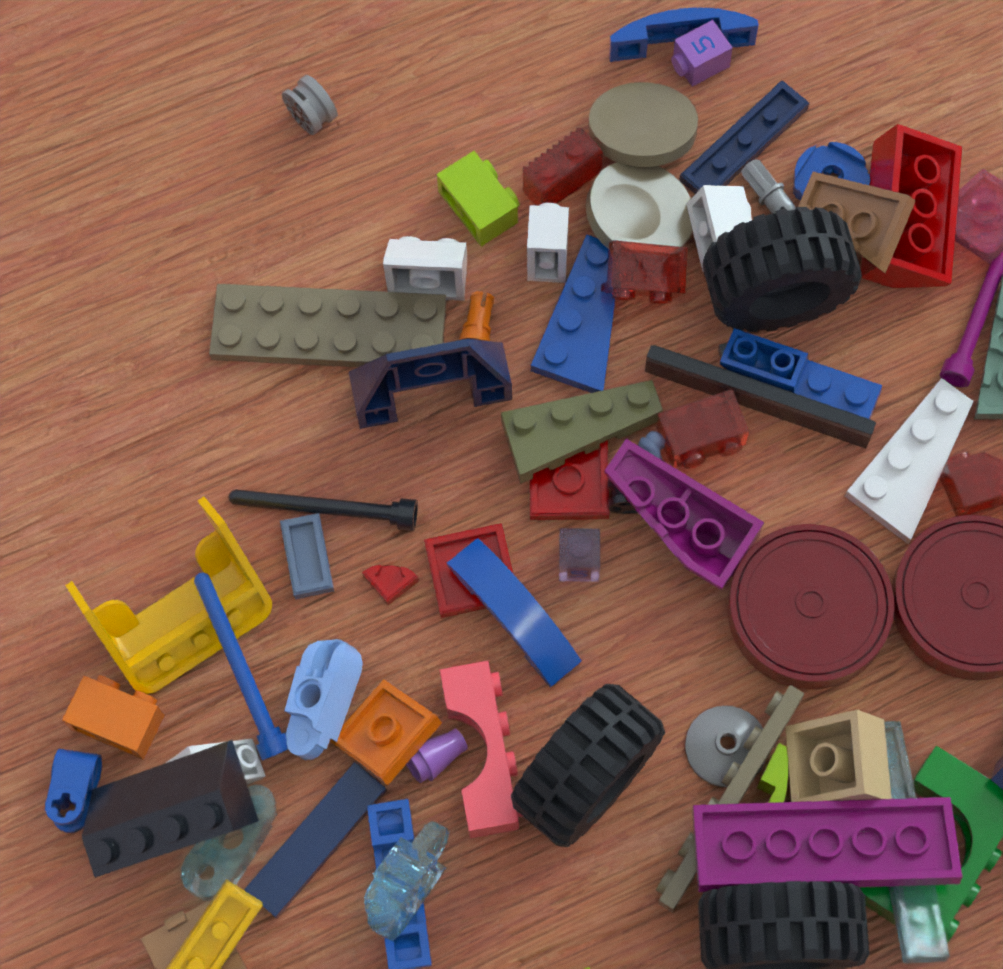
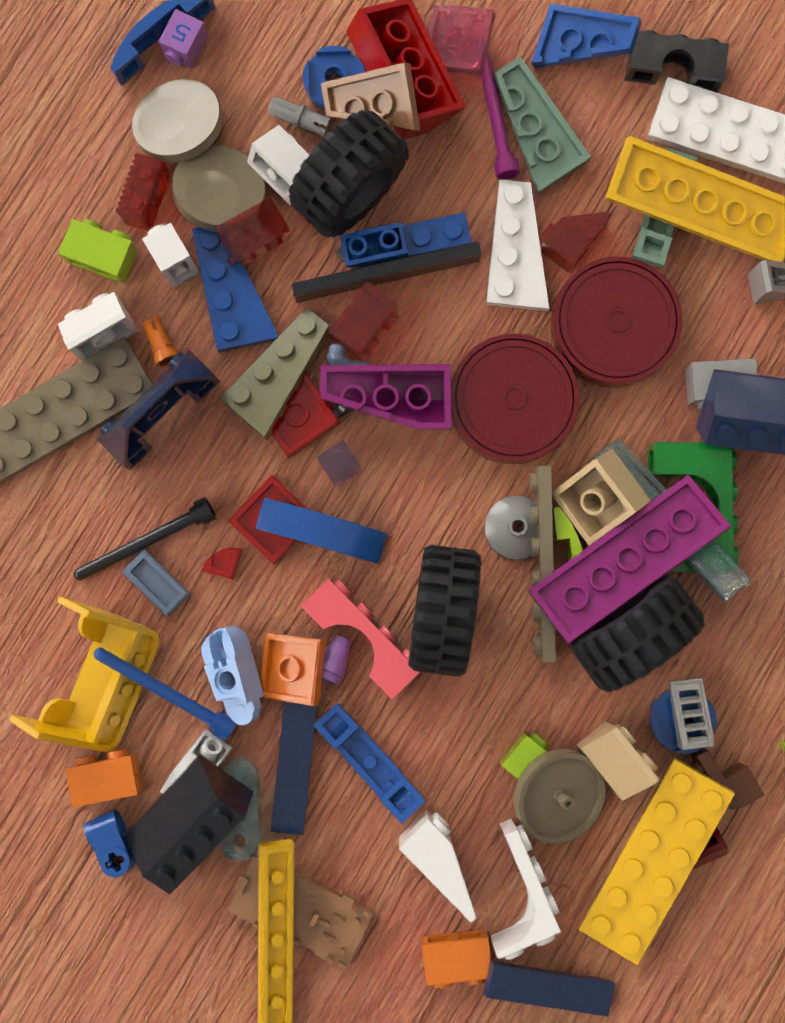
camera: 35 degrees left, 15 degrees up
clear light blue piece [364,821,449,941] -> none
dark blue tile [679,80,809,194] -> none

